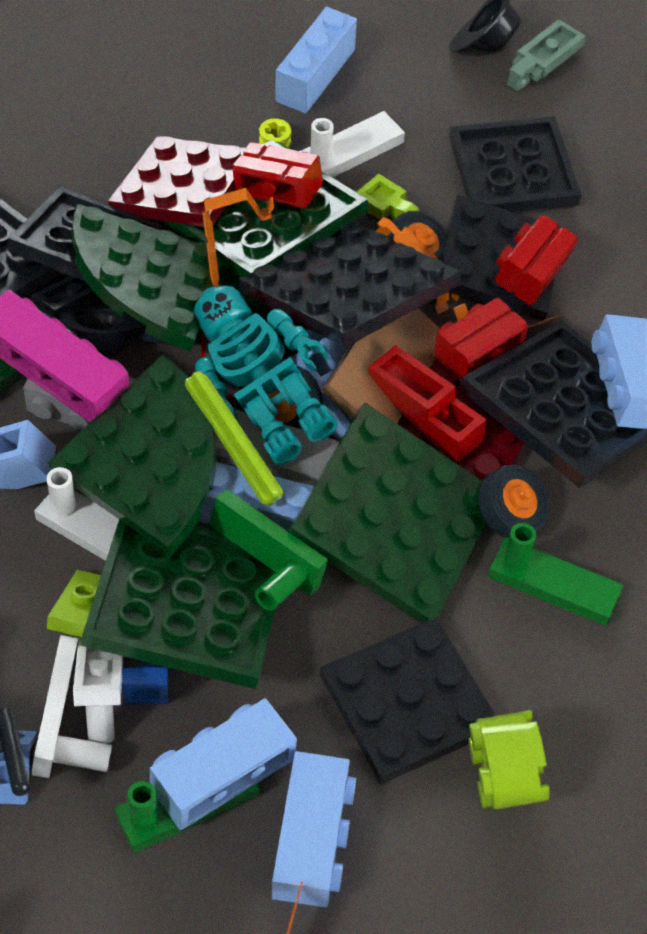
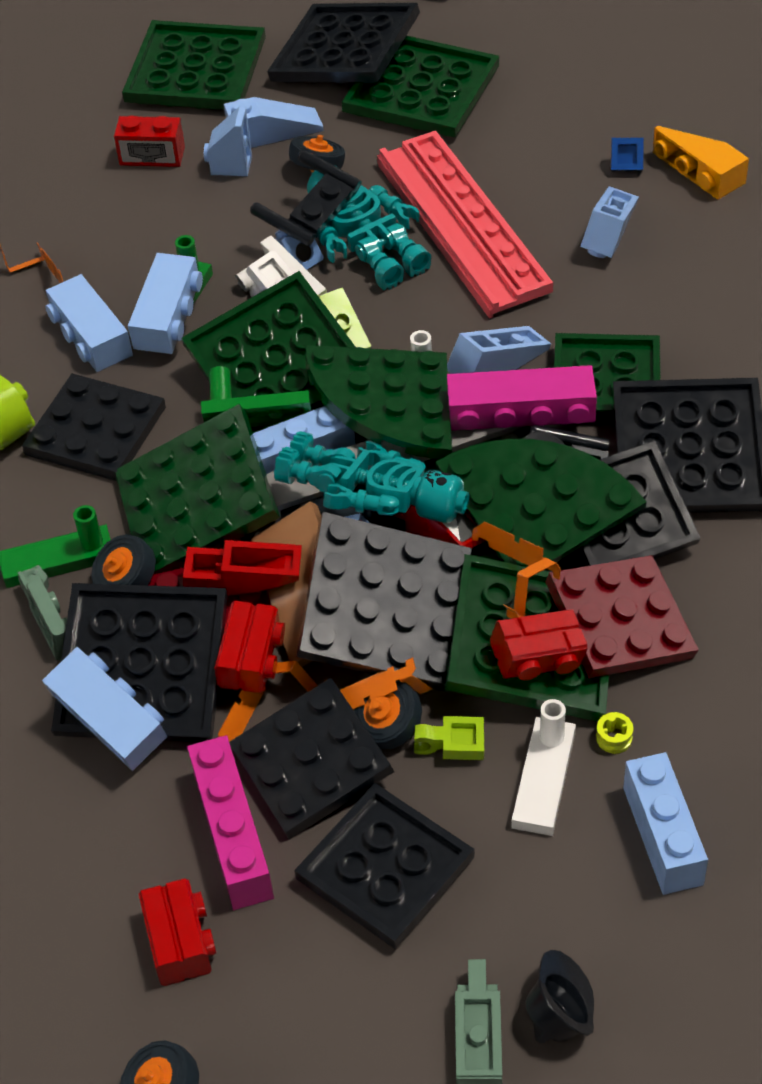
camera: 145 degrees right, 5 degrees down
lime axle [185,371,283,506] -> none
red brick [495,215,579,305] -> none
none -> sand green hinge [18,565,67,661]
none -> dark pink brick [187,735,274,911]

